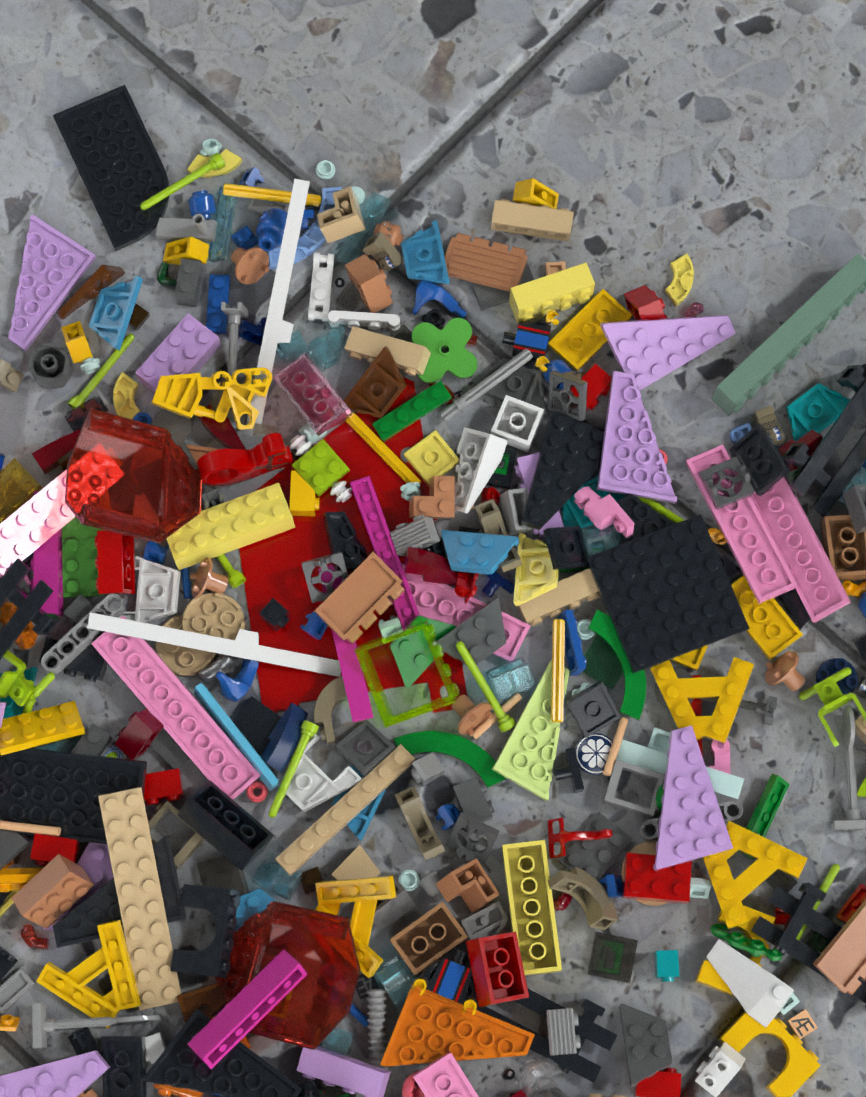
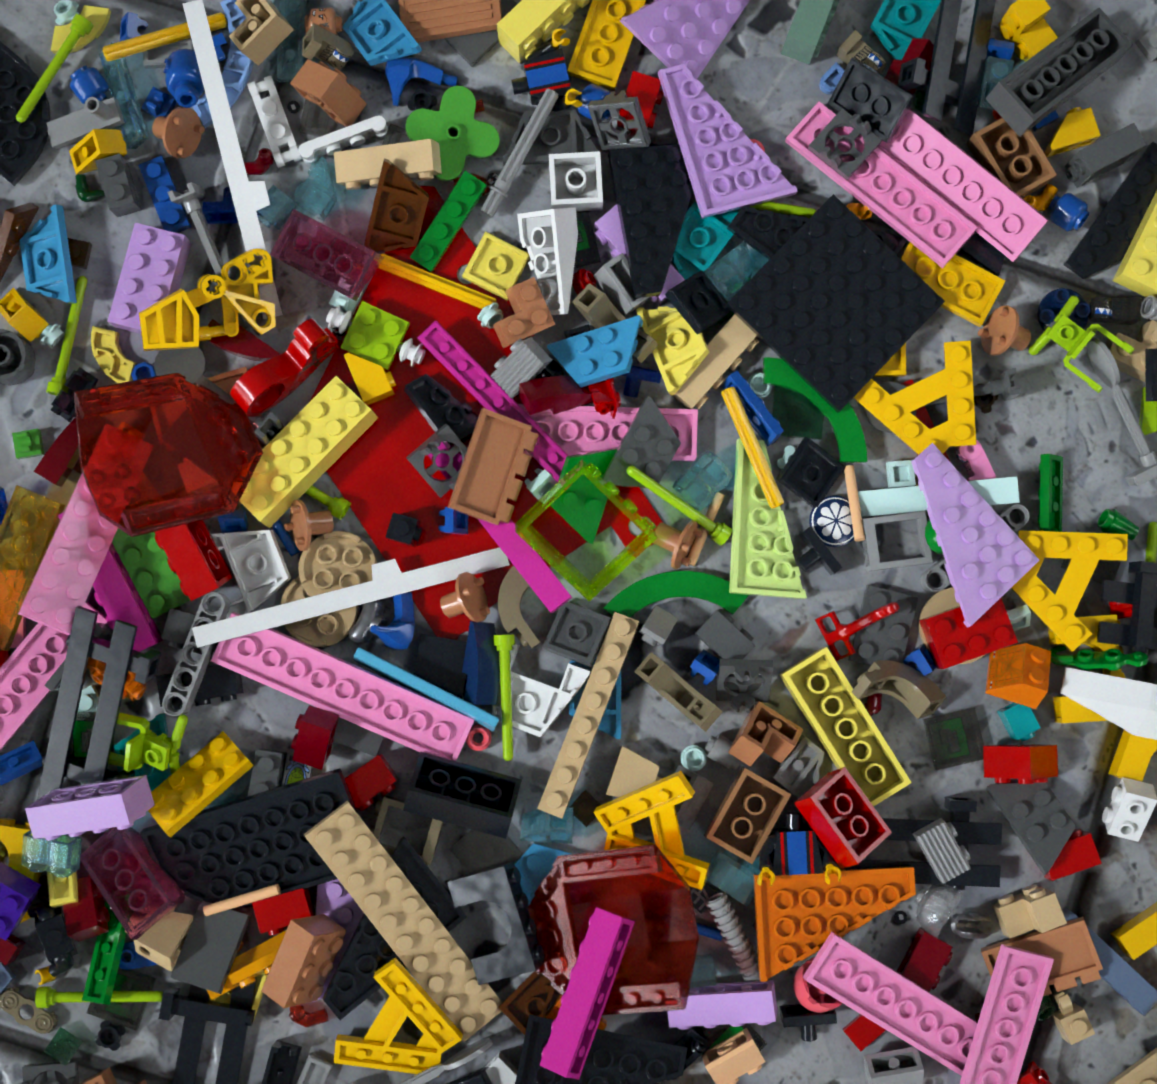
camera: 25 degrees left, 10 degrees up
bright pink plate [574,487,634,538] -> none
none -> bright green tile [12,428,45,460]
none -> dark red arm [244,148,274,175]
none -> nougat piece [440,572,490,623]
none -> dark brown plate [974,383,999,414]
none -> red brick [983,744,1058,784]
none -> orange slope [985,643,1051,709]
none -> green cone [1097,509,1139,540]

